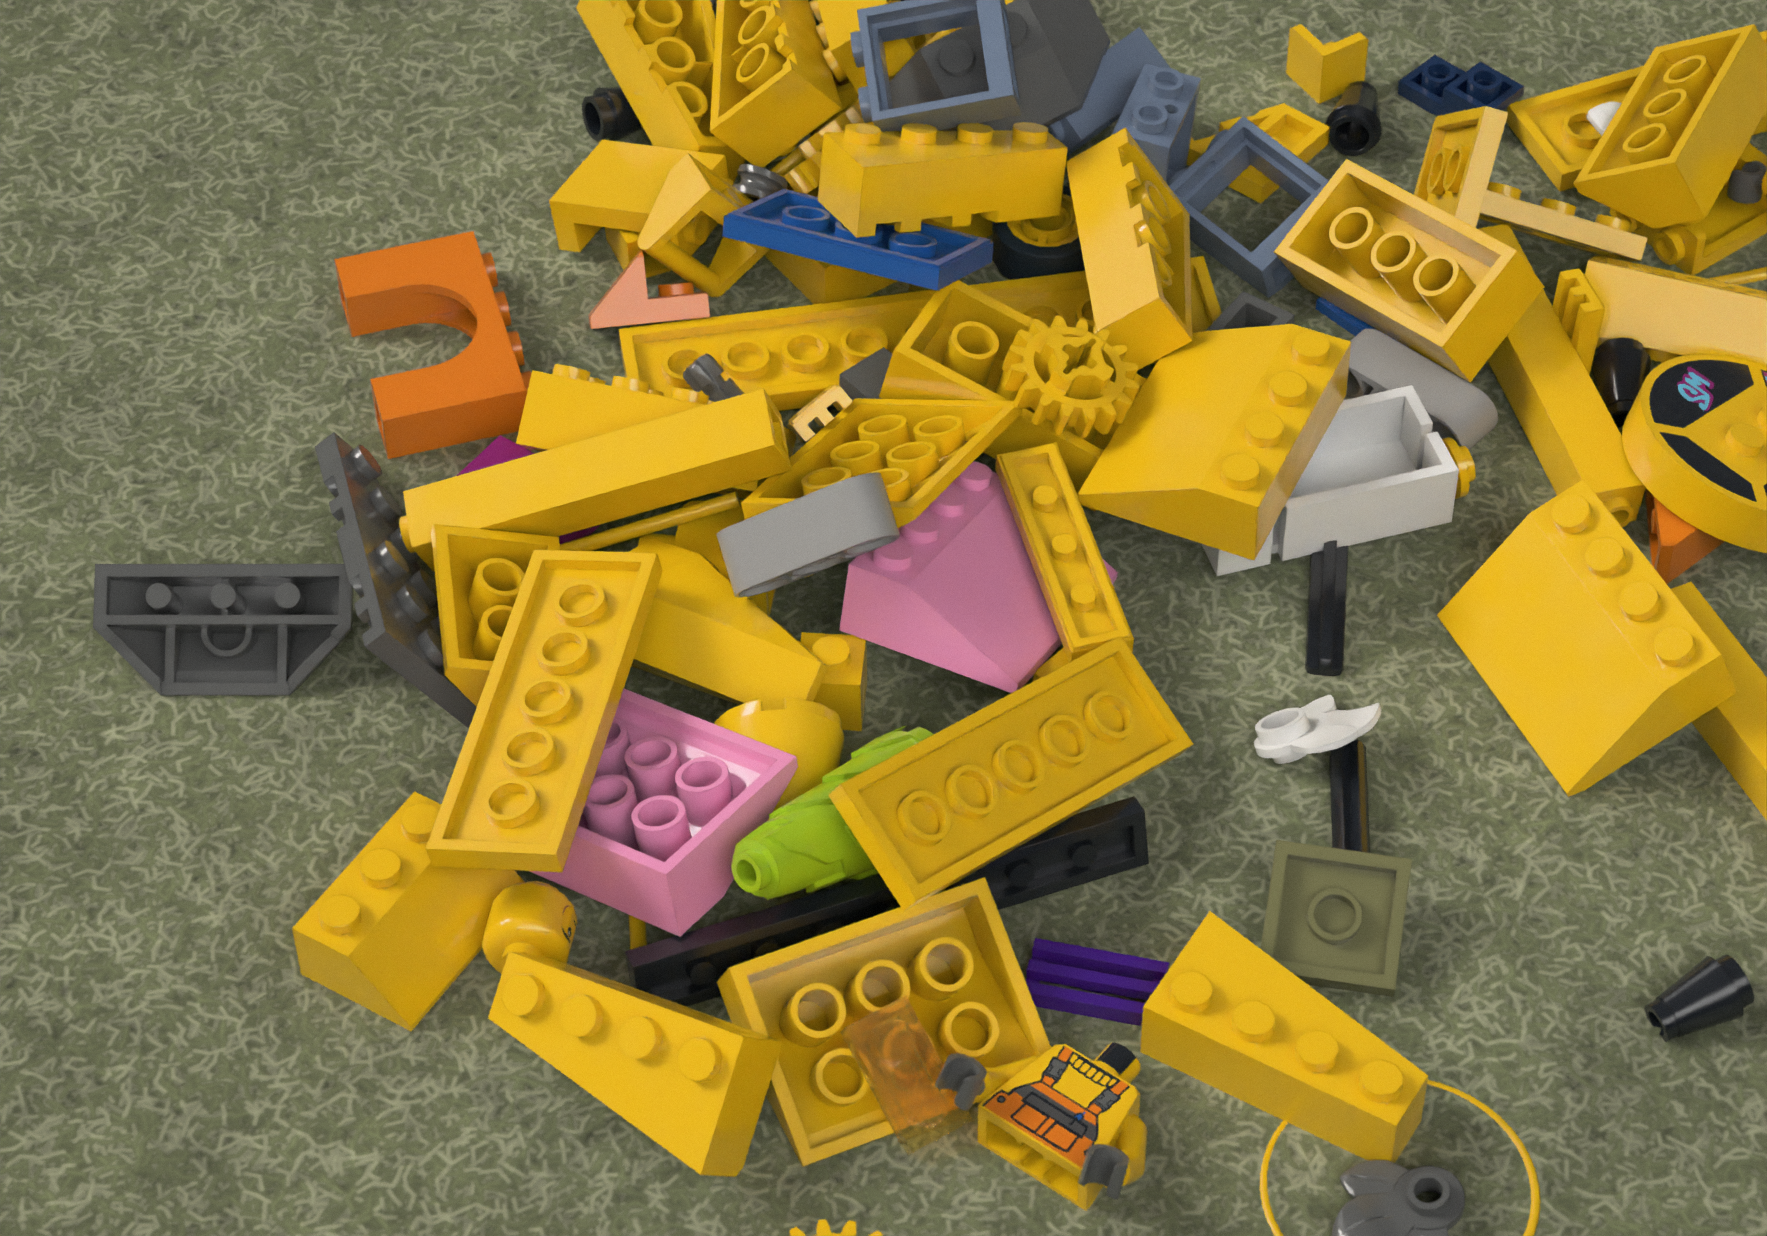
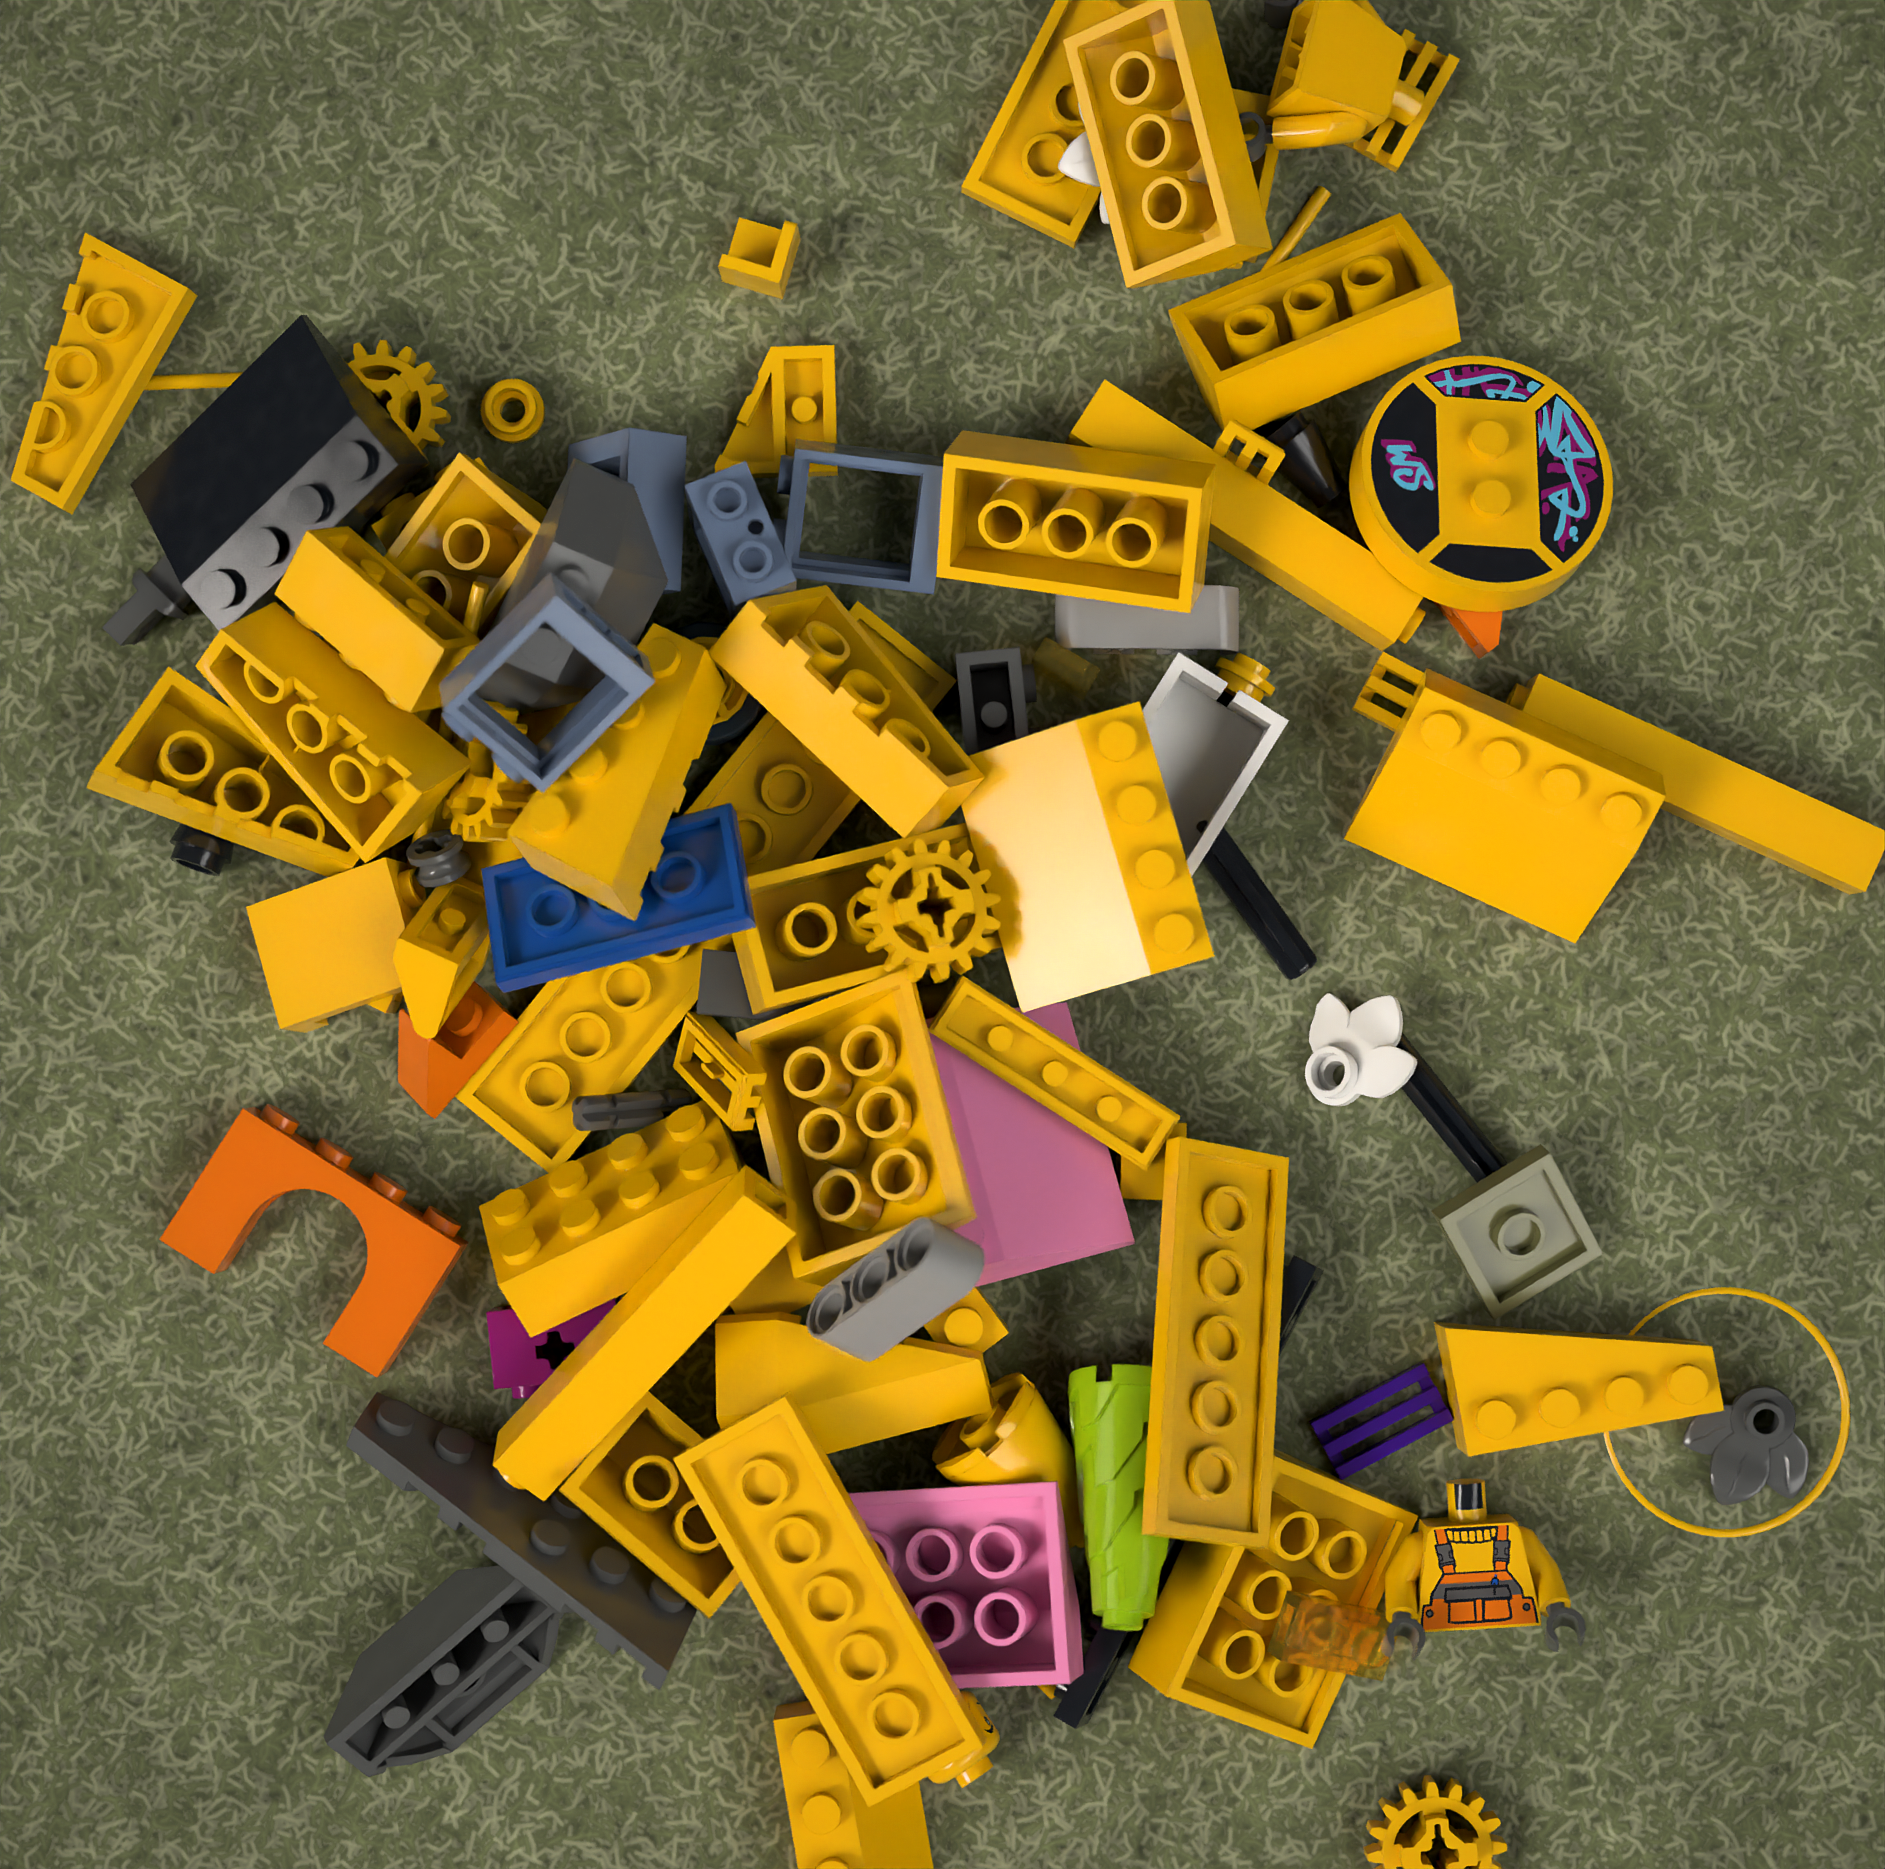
camera: 40 degrees left, 40 degrees up
yellow wedge [488,951,782,1177] -> none
black cone [1325,81,1382,156] -> none
dark blue slope [1398,55,1524,116] -> none
yellow piece [1414,106,1648,261] -> none
black cone [1645,954,1754,1042] -> none

